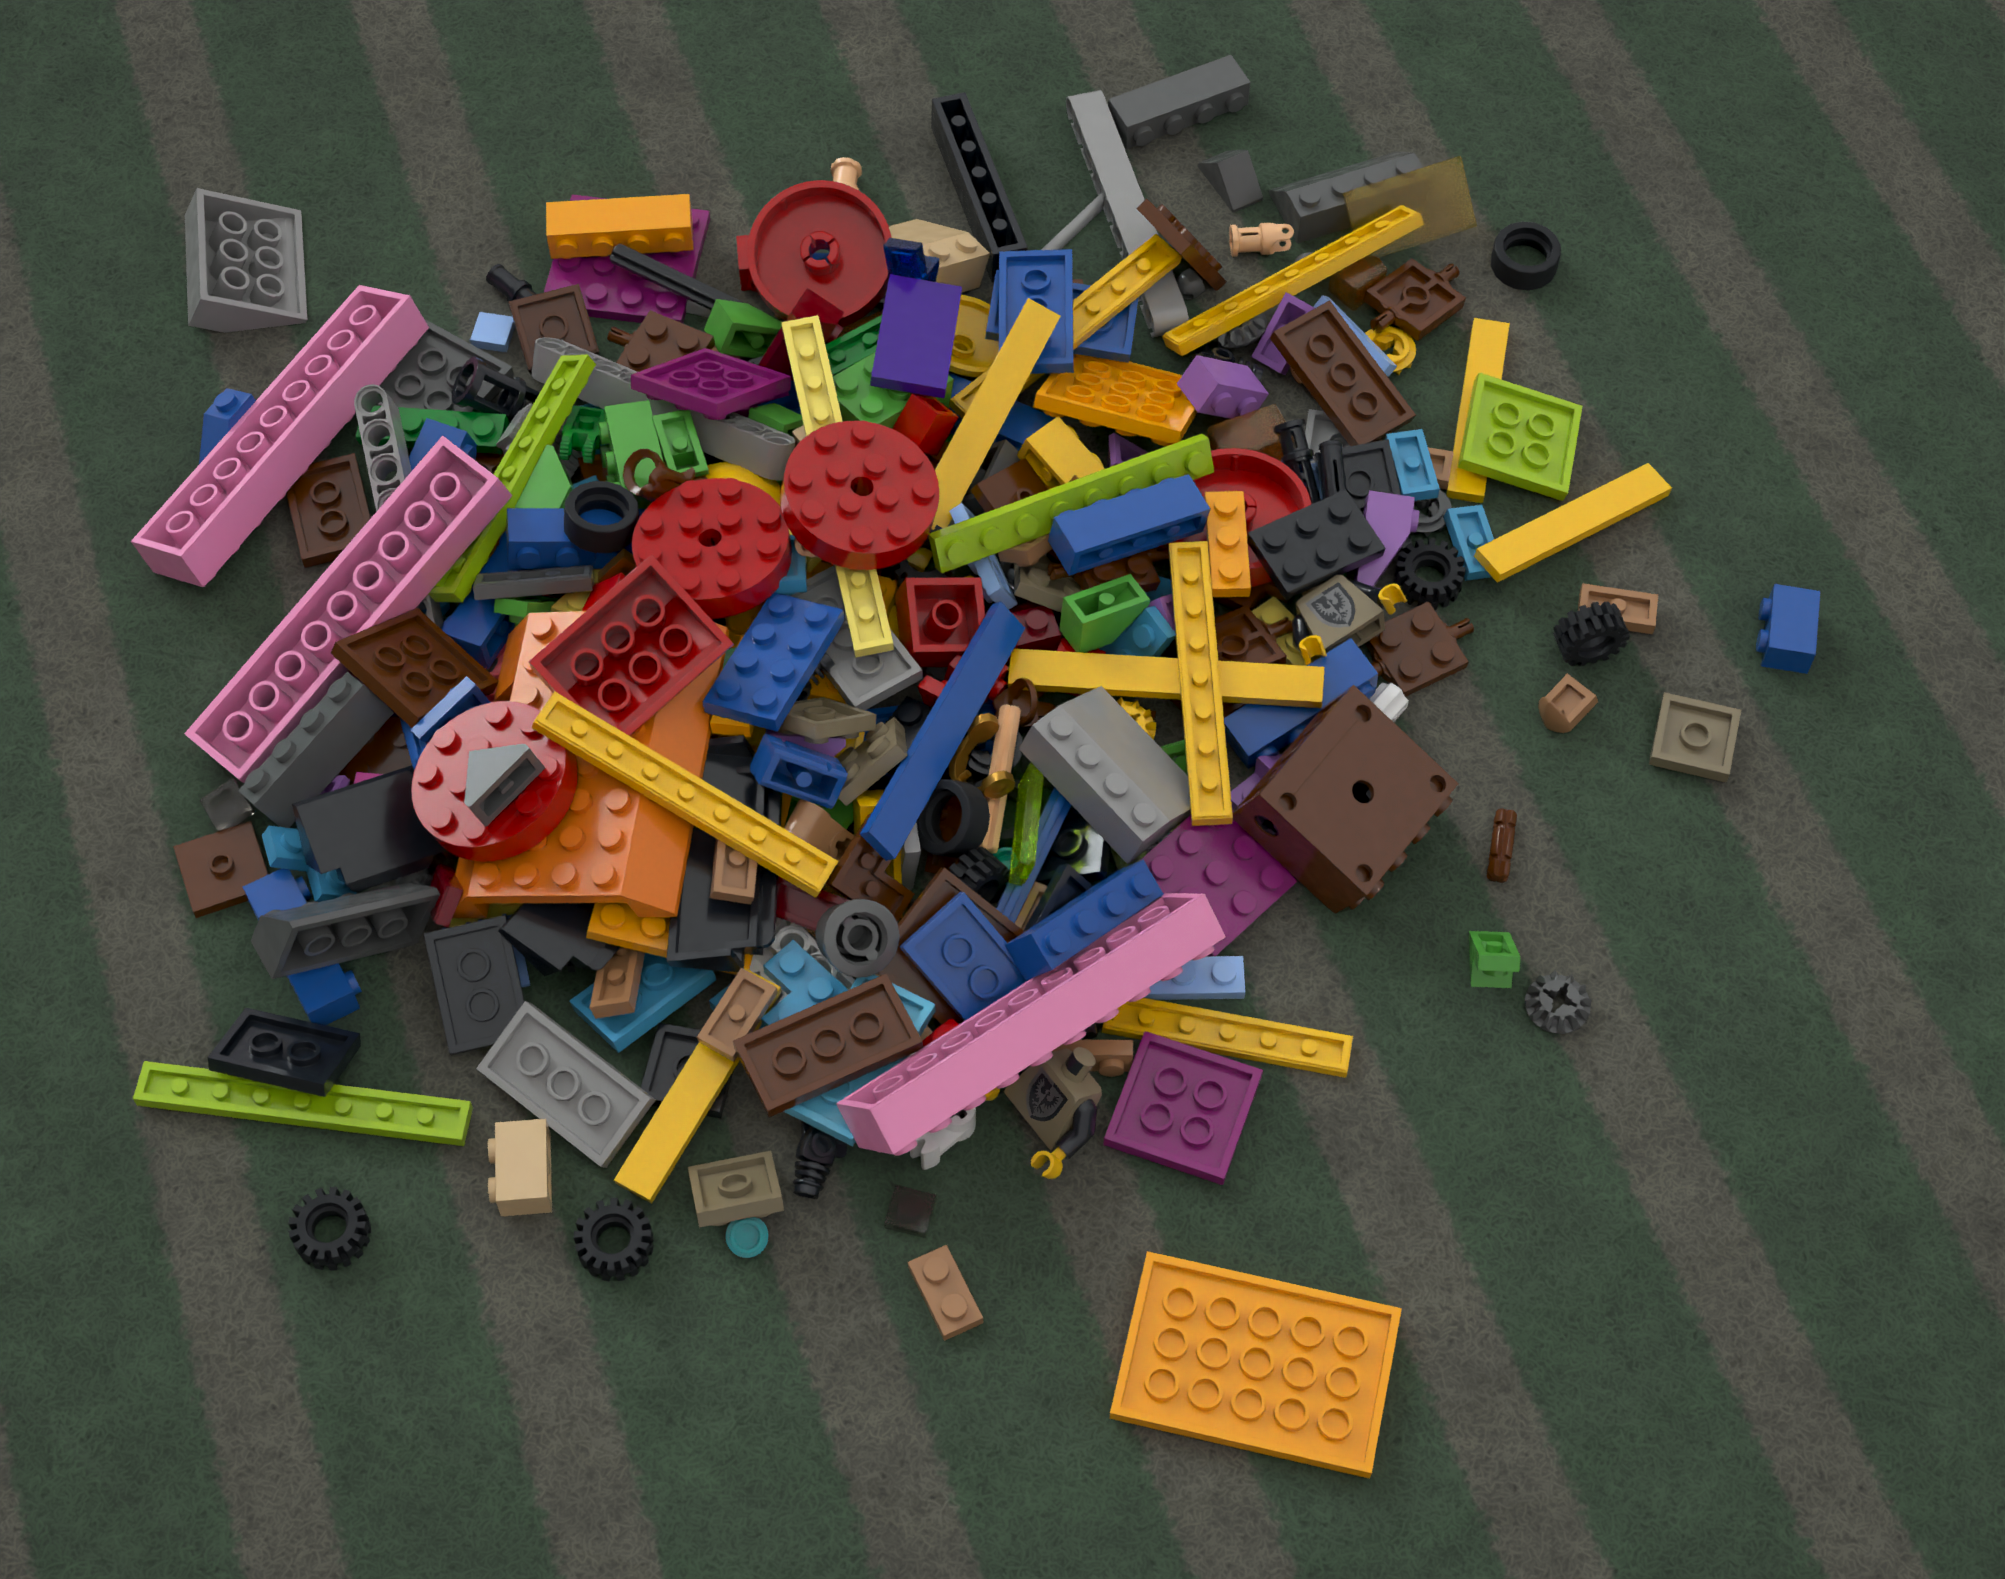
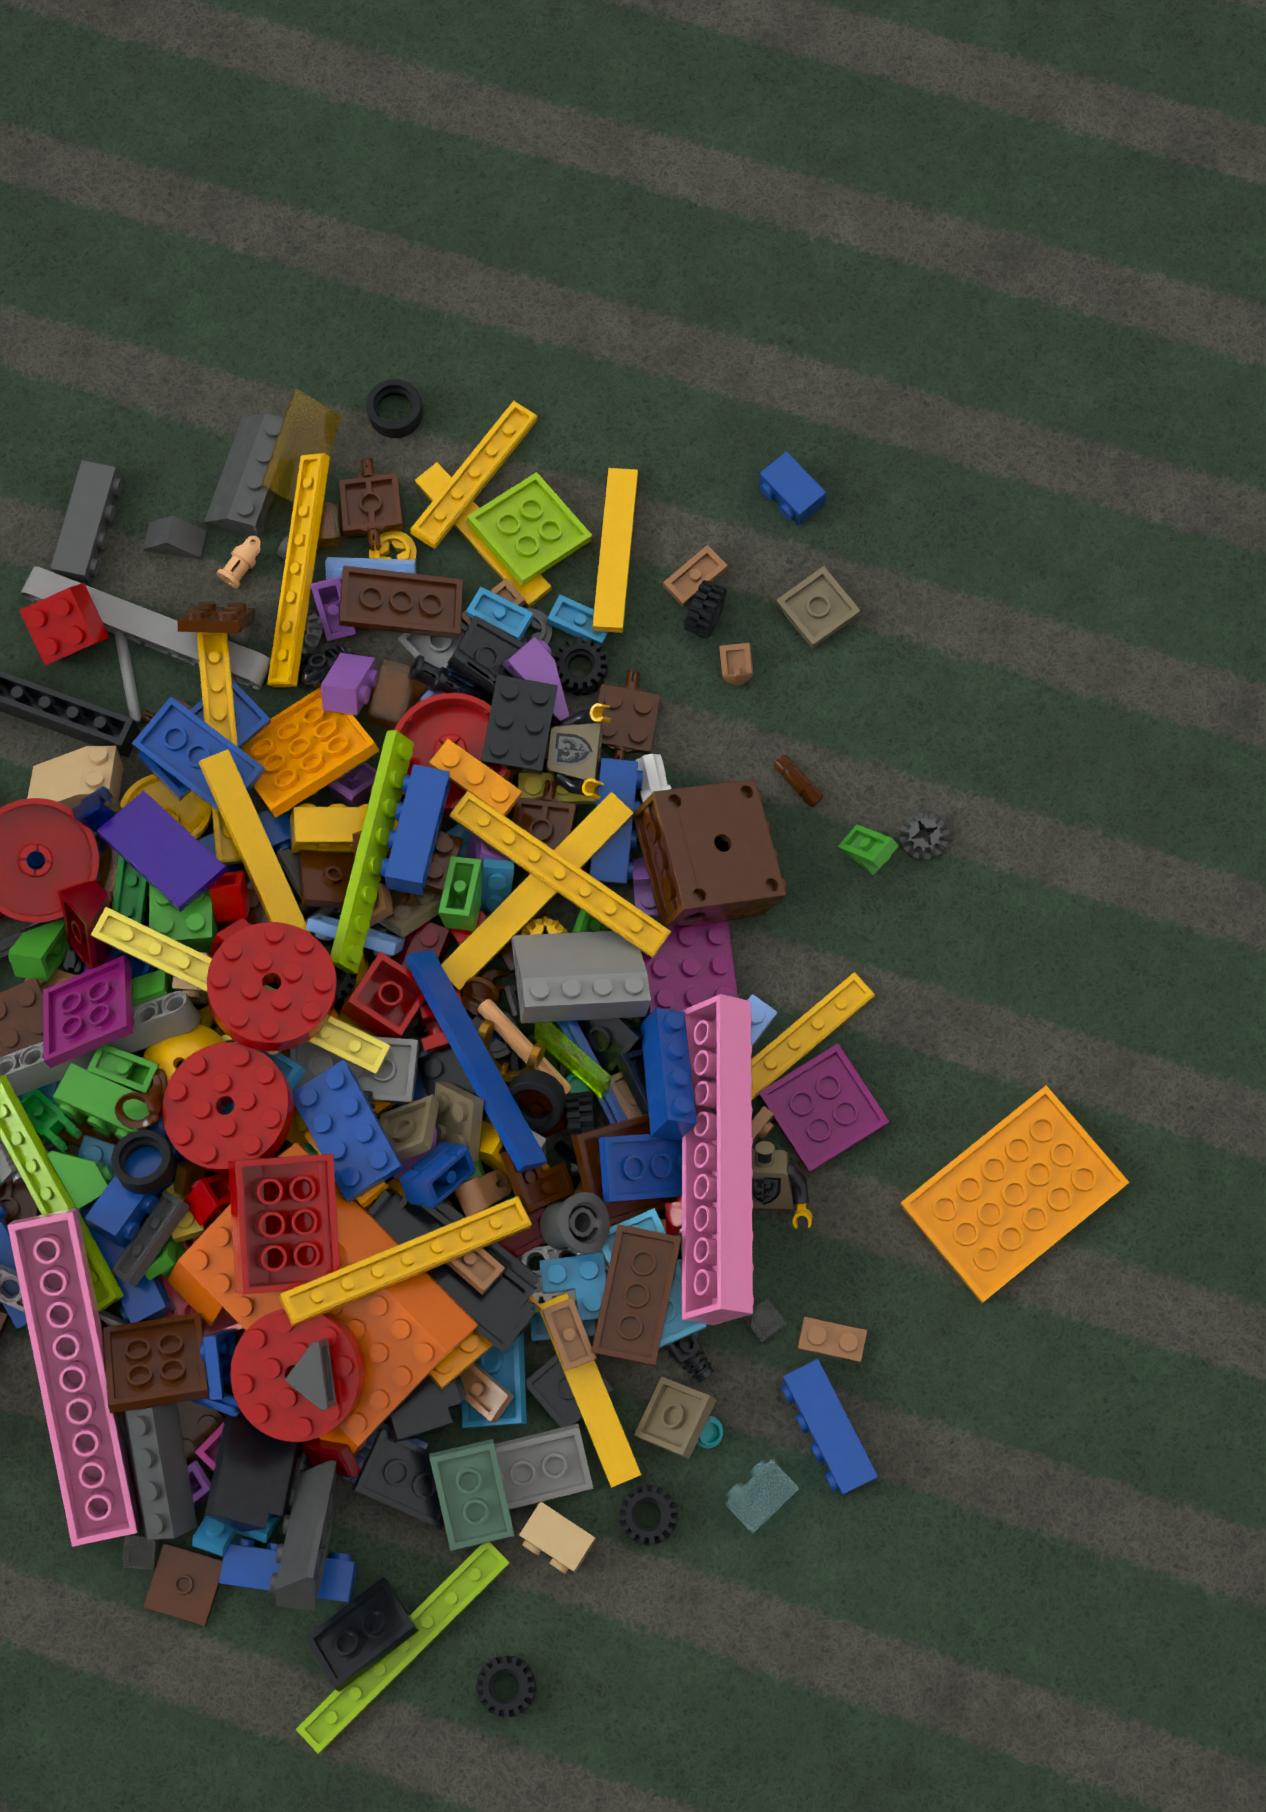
camera: 45 degrees left, 15 degrees up
none -> red brick [19,583,110,666]
none -> yellow tile [410,401,538,549]
none -> sand green plate [429,1439,515,1551]
none -> clear light blue bracket [725,1459,800,1534]
none -> blue brick [780,1359,878,1496]

